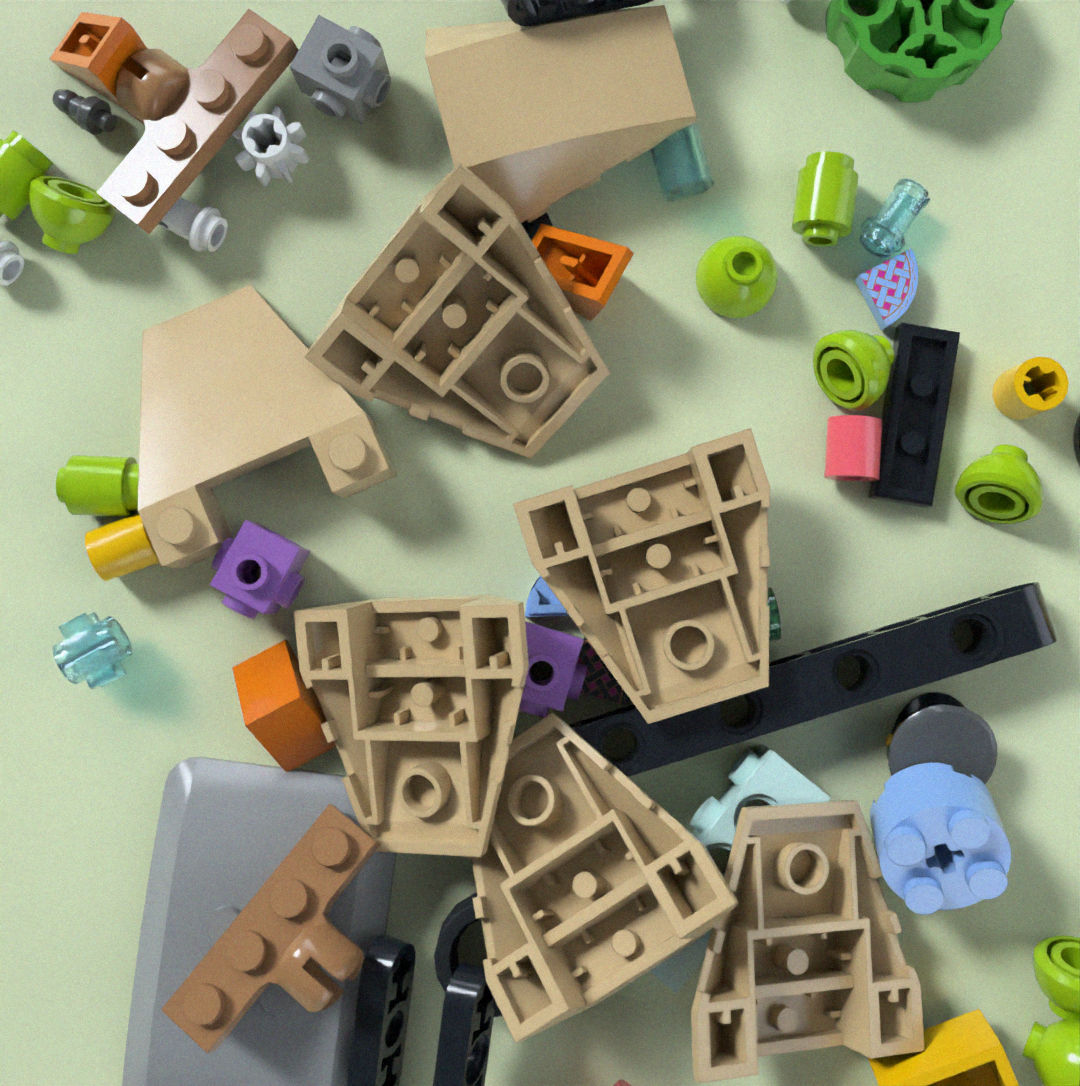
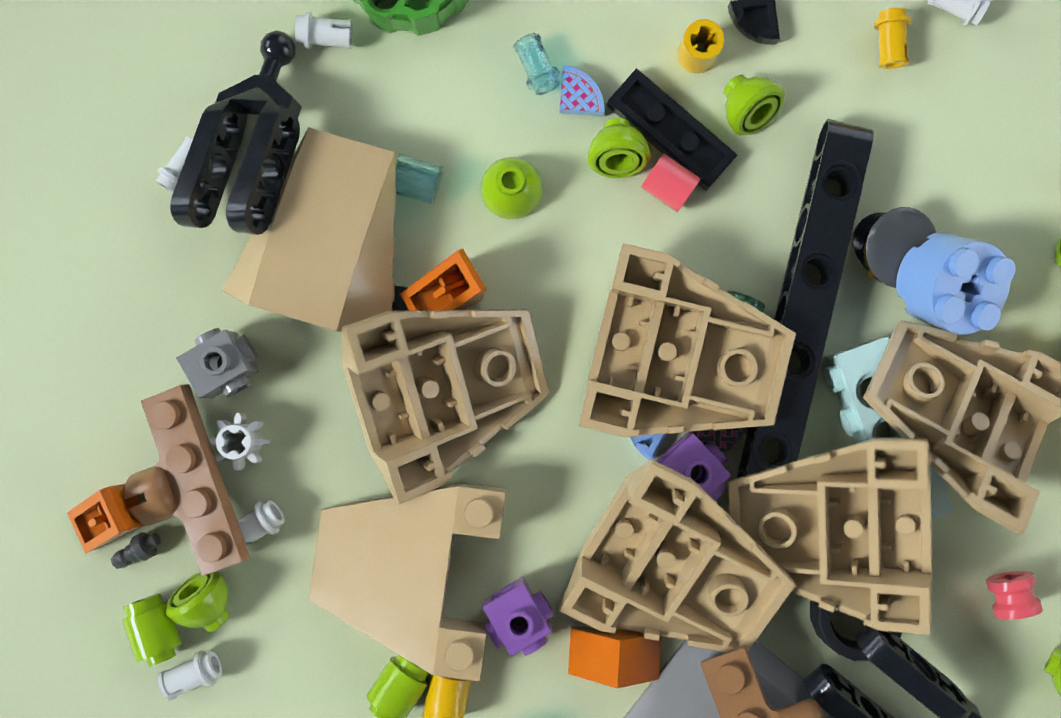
camera: 60 degrees left, 0 degrees up
lime brick [792,151,859,247] -> none

